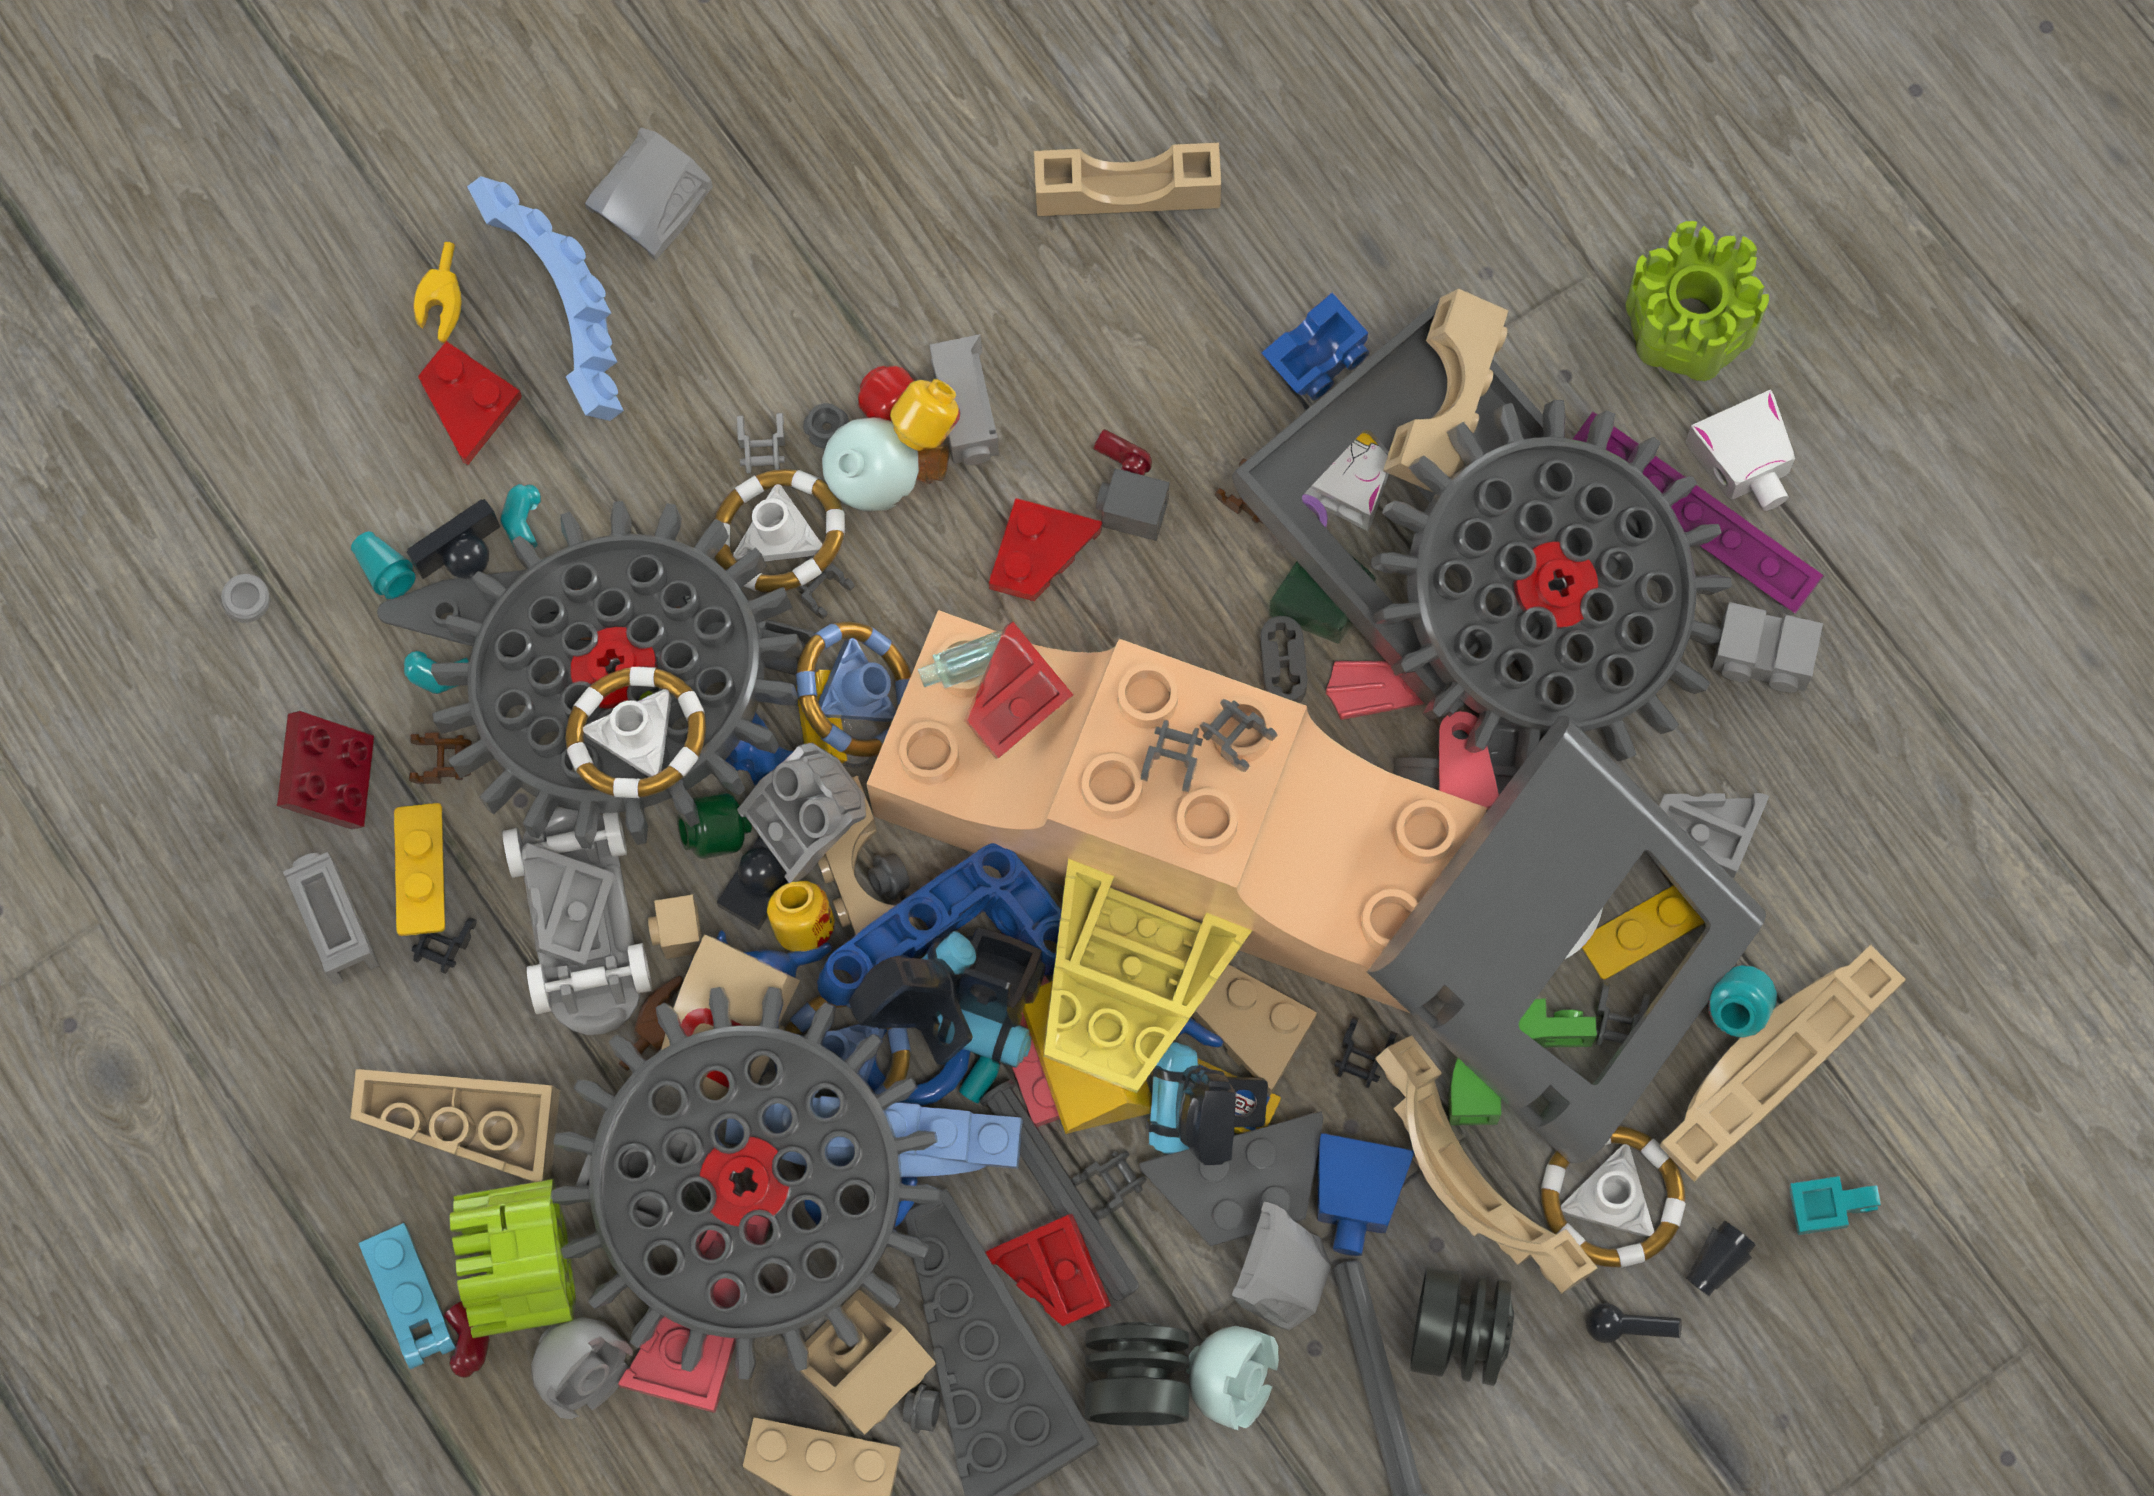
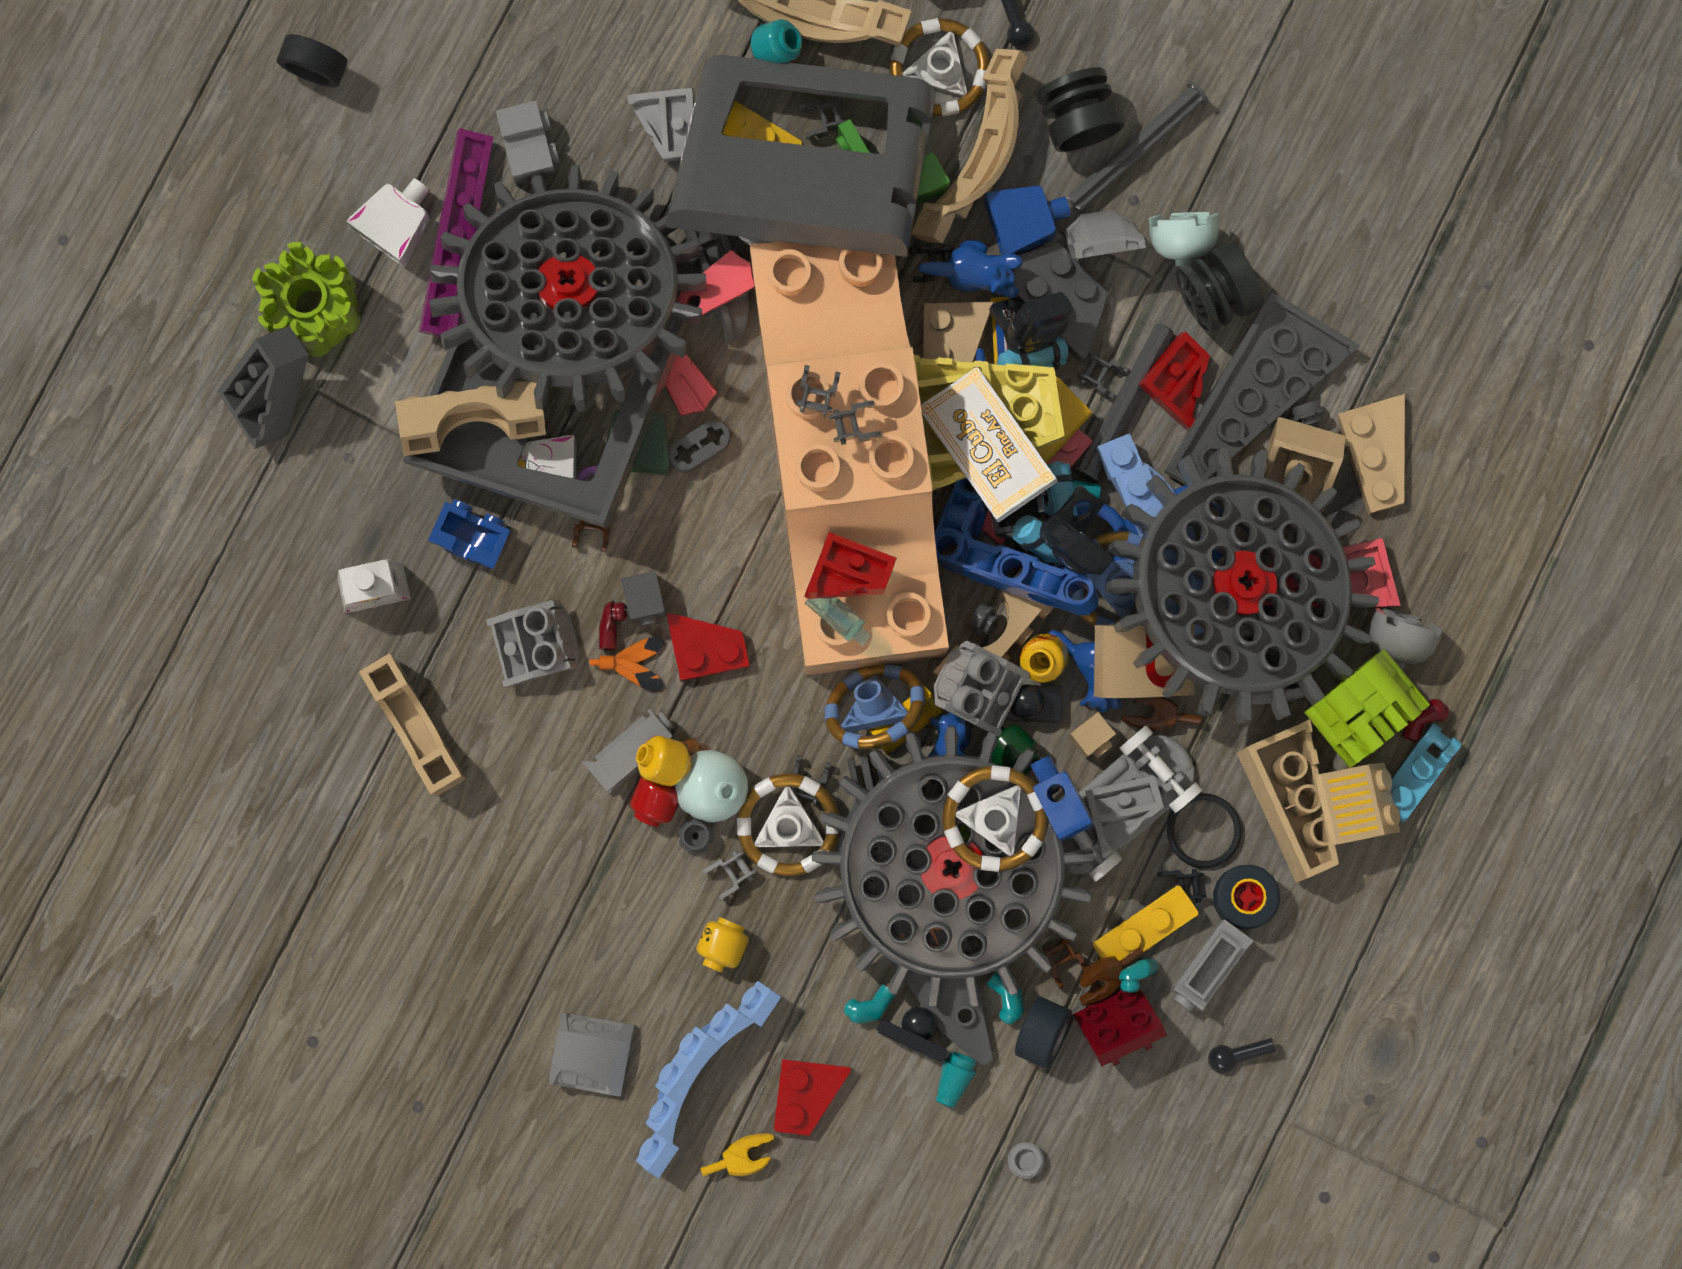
camera: 125 degrees left, 10 degrees up
none -> dark grey wedge [217,326,309,449]
none -> black tyre [277,34,347,88]
none -> white torso [338,559,411,614]
none -> light grey slope [486,600,579,688]
none -> orange piece [589,637,664,690]
none -> yellow head [696,917,749,973]
none -> blue animal [918,240,1023,298]
none -> white tile [921,367,1058,523]
none -> black wheel [1015,997,1072,1068]
none -> blue torso [1031,755,1095,841]
none -> reddish brown hand [1079,947,1144,1005]
none -> teal arm [1119,958,1159,992]
none -> black tyre [1167,793,1242,868]
none -> black bar [1208,1038,1276,1074]
none -> black wheel [1213,864,1280,929]
none -> tan slope [1315,762,1400,846]

